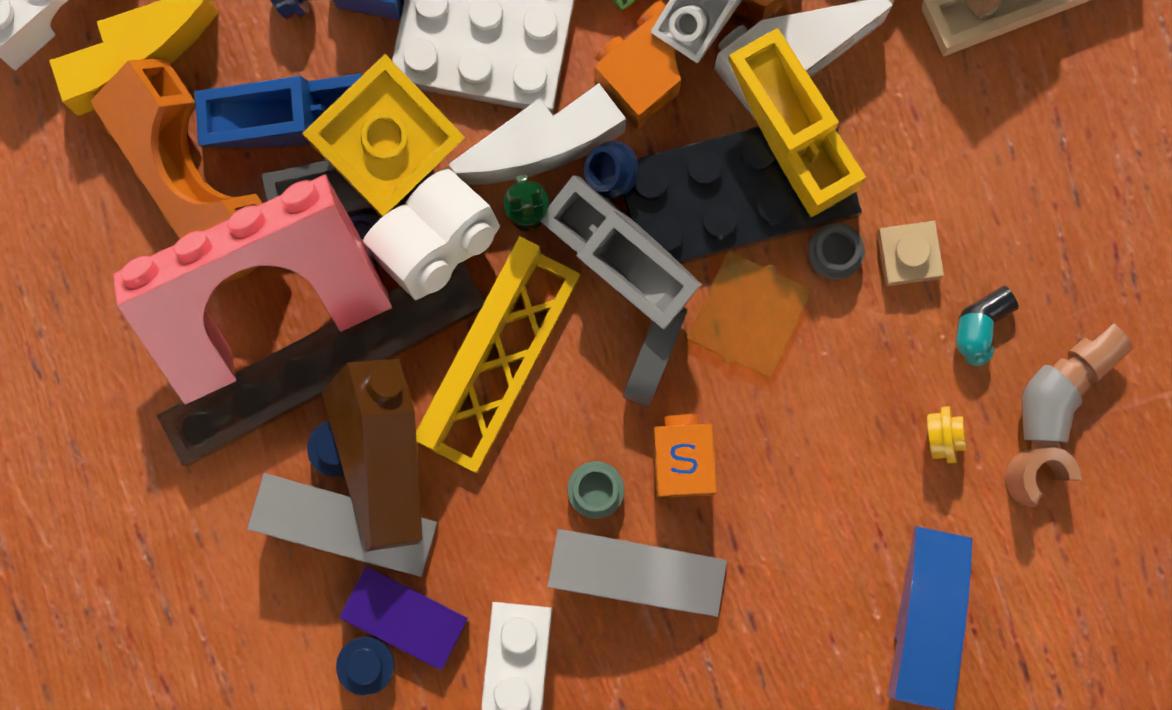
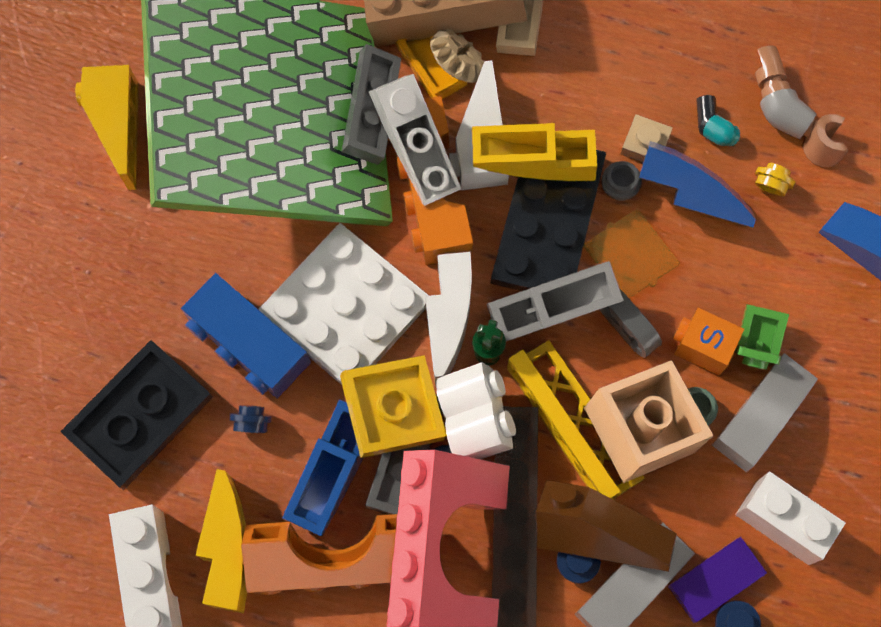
camera: 60 degrees left, 10 degrees down
dark blue plate [584,141,638,198] -> none
none -> light nougat brick [584,360,713,483]
none -> blue slope [639,141,756,227]
none -> bright green bracket [734,304,789,370]

